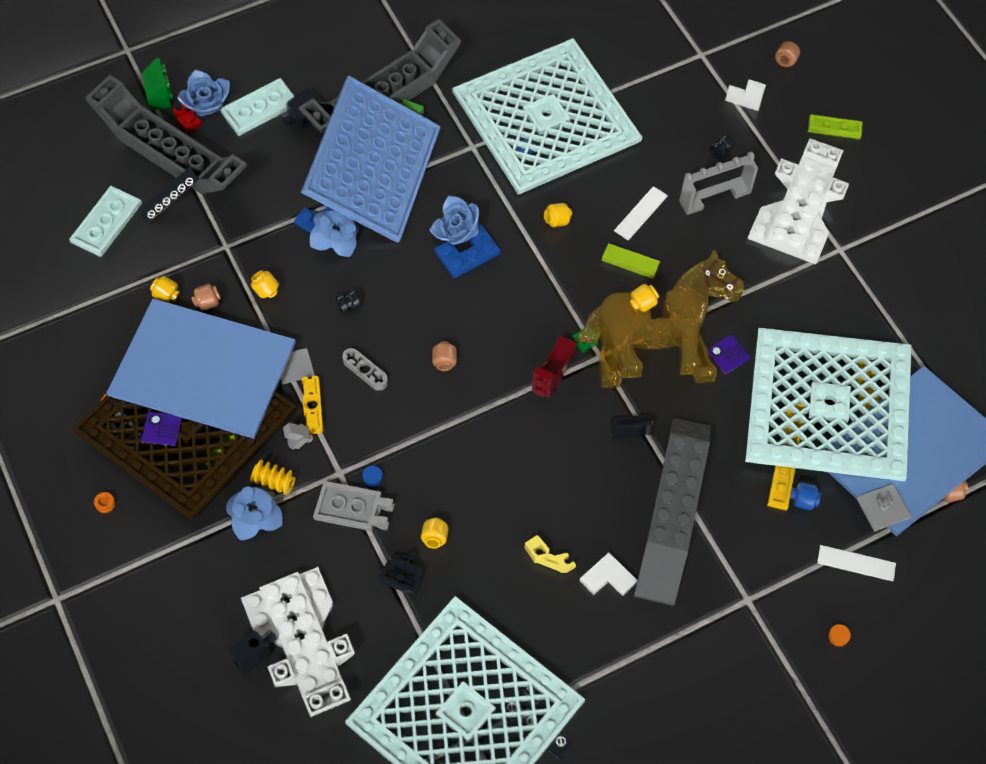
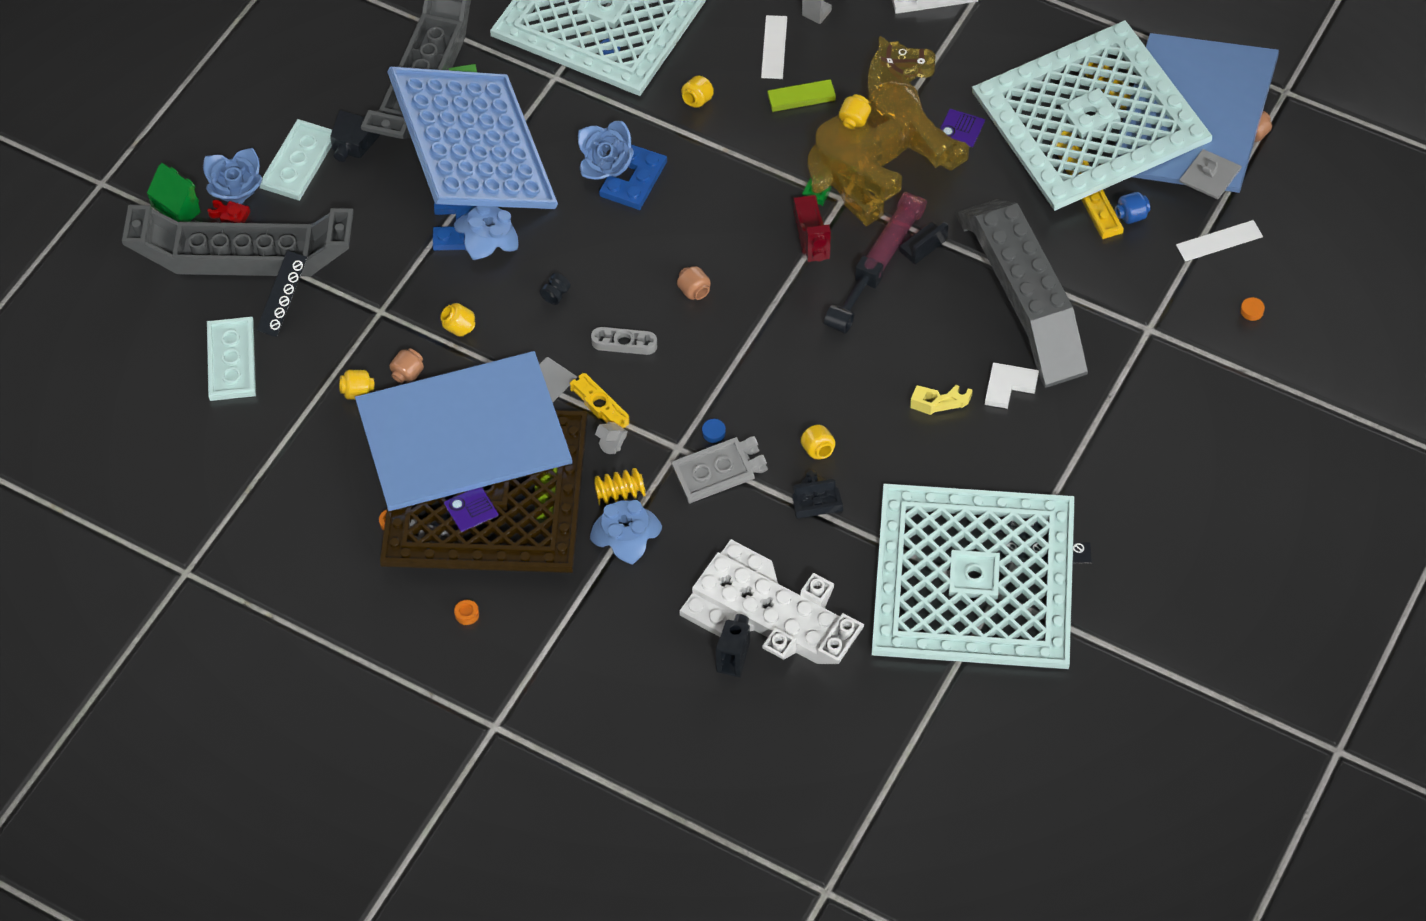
camera: 30 degrees left, 5 degrees down
none -> piece [824,192,927,334]

